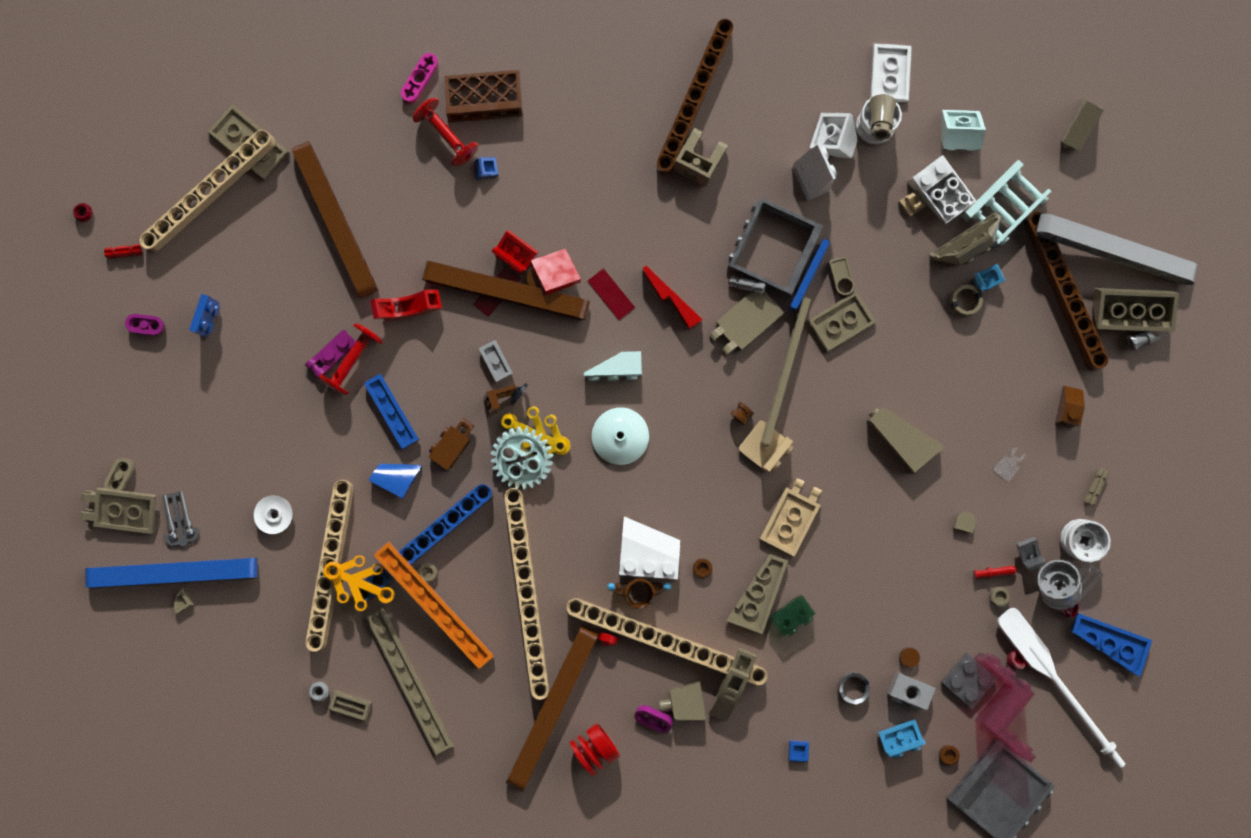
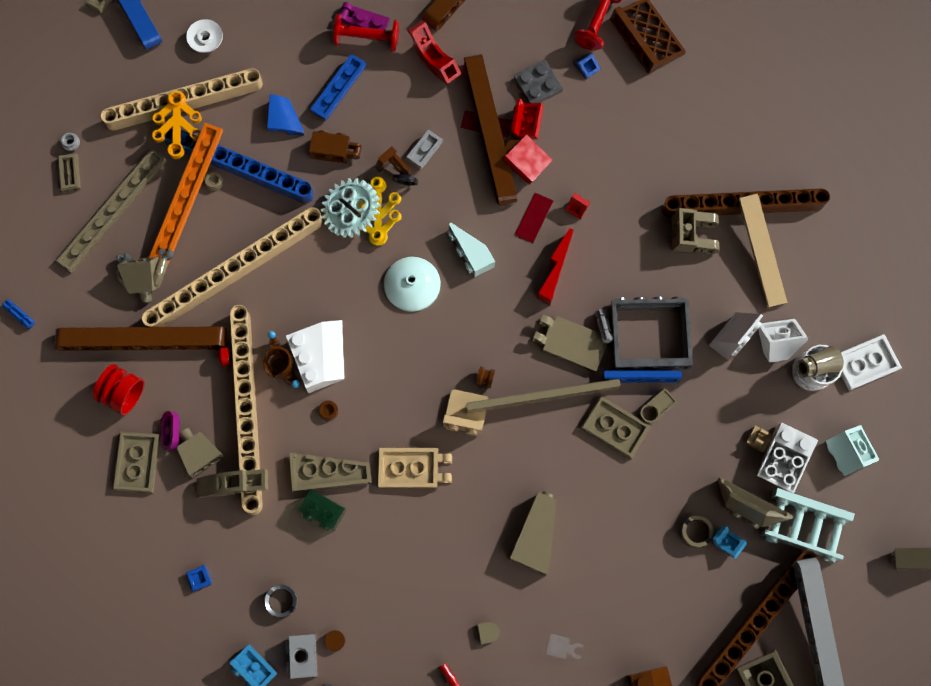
camera: 60 degrees right, 10 degrees down
none -> blue axle [2,299,35,329]
none -> dark tan tile [113,432,161,493]
none -> dark tan torso [116,248,174,303]
none -> flat silver plate [514,60,563,103]
none -> red tile [565,193,590,220]
none -> tan tile [738,194,788,308]

